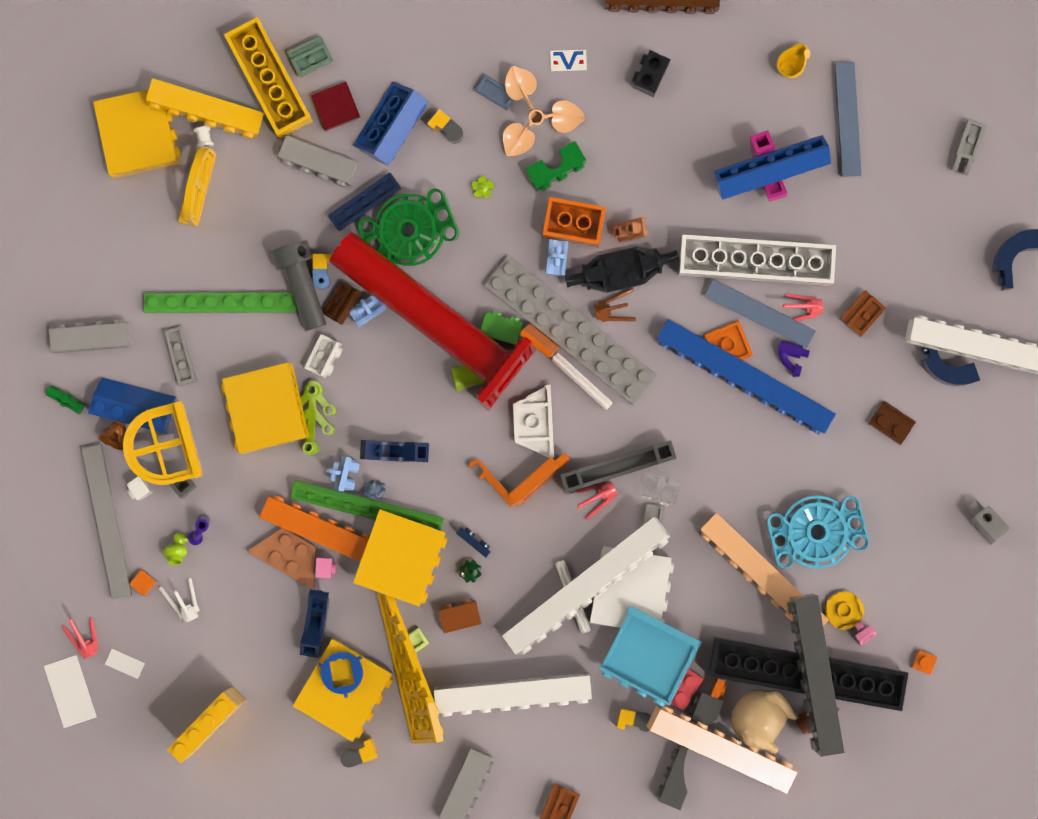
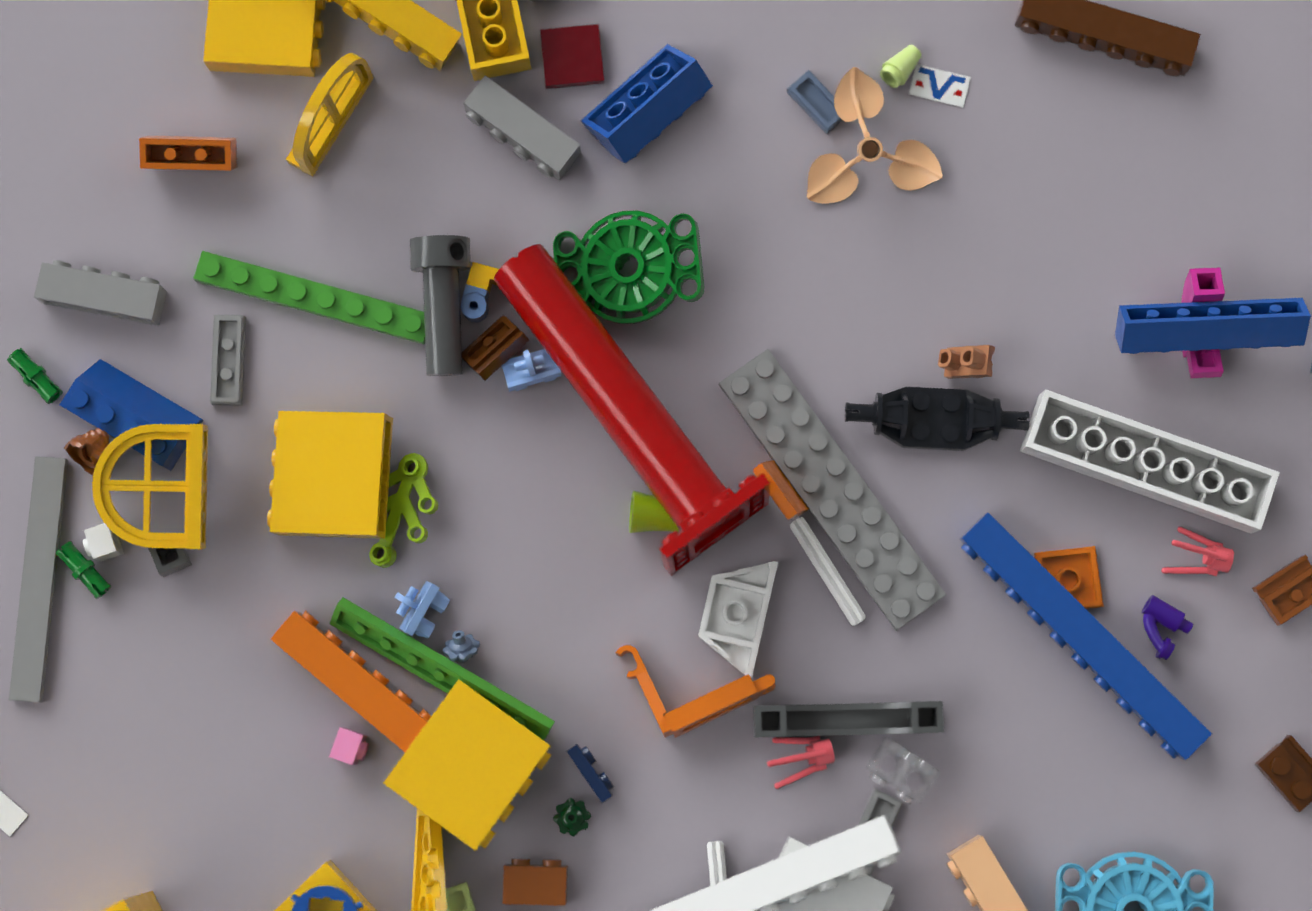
camera: 15 degrees right, 5 degrees down
orange tile [129,569,157,596] -> none
white plant [159,578,200,623] -> none
lime animal [162,533,189,565] -> none
dark purple plant [188,514,210,545] -> none
white bush [193,126,214,149] -> none
nougat wing [248,528,316,589] -> none
dark blue arch [299,589,330,658] -> none
white bracket [304,334,343,378] -> none
dark blue plate [328,172,401,232] -> none
dark blue arch [360,440,429,462] -> none
leg [427,109,463,144] -> none
lime plant [471,176,494,199] -> none
bright green brick [481,310,523,346] -> none
green arch [525,141,587,191] -> none
orange brick [542,197,606,248] -> none
light blue hips [546,239,568,276] -> none
dark orange plant [594,288,636,322] -> none
black brick [632,50,671,97] -> none
sand blue tile [704,279,816,348] -> none
yellow hair [776,43,811,78] -> none
none -> green pin [55,541,112,599]
none -> orange brick [139,136,237,171]
none -> yellowish green cone [880,45,922,88]

